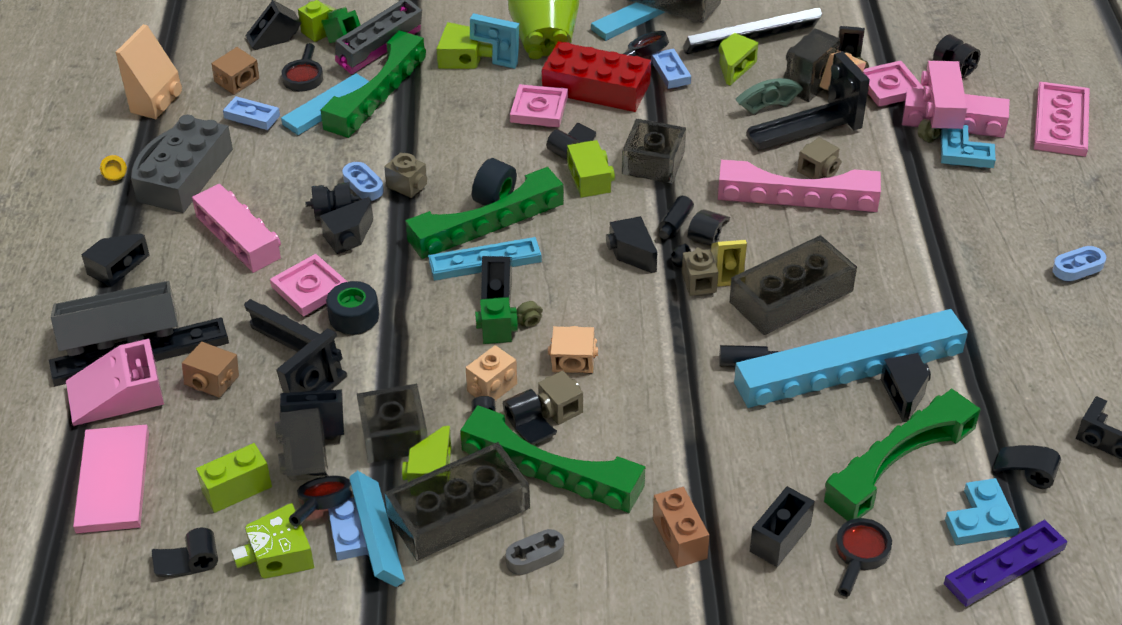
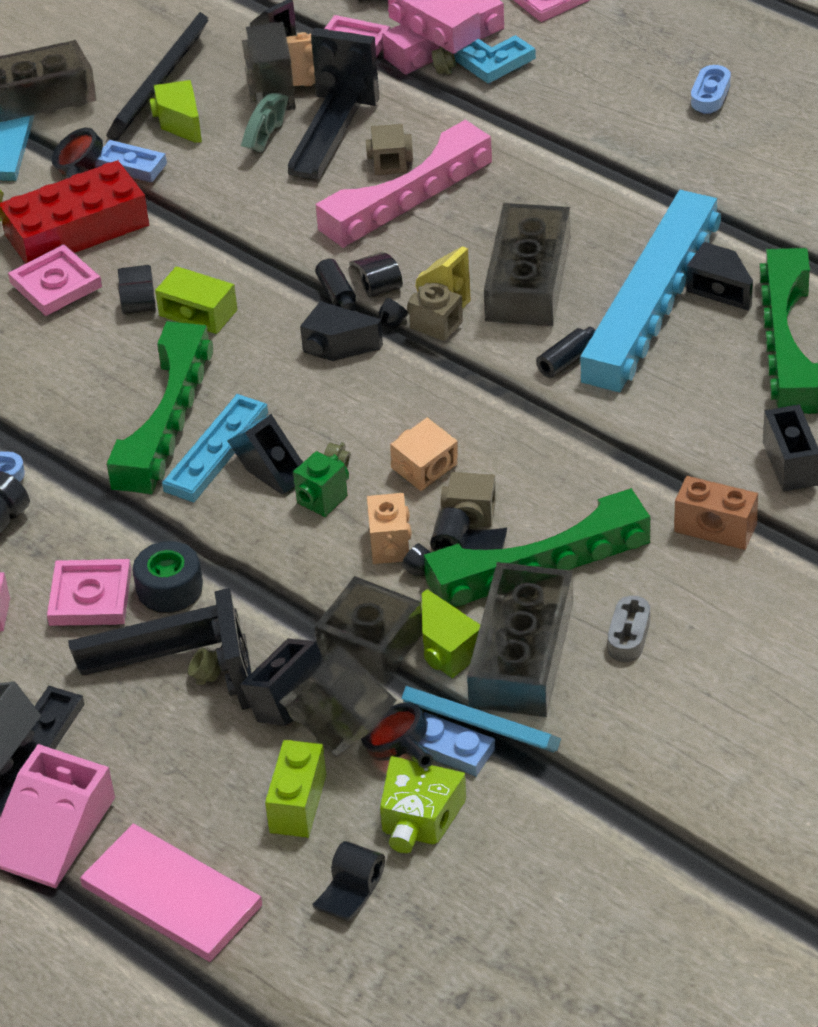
camera: 45 degrees left, 0 degrees up
medium nougat head [182,342,239,398] -> none
black slope [320,197,373,254] -> none
dark tan brick [384,153,427,198] -> none
black wheel [471,158,517,206] -> none
clear smoke brick [622,118,686,184] -> none

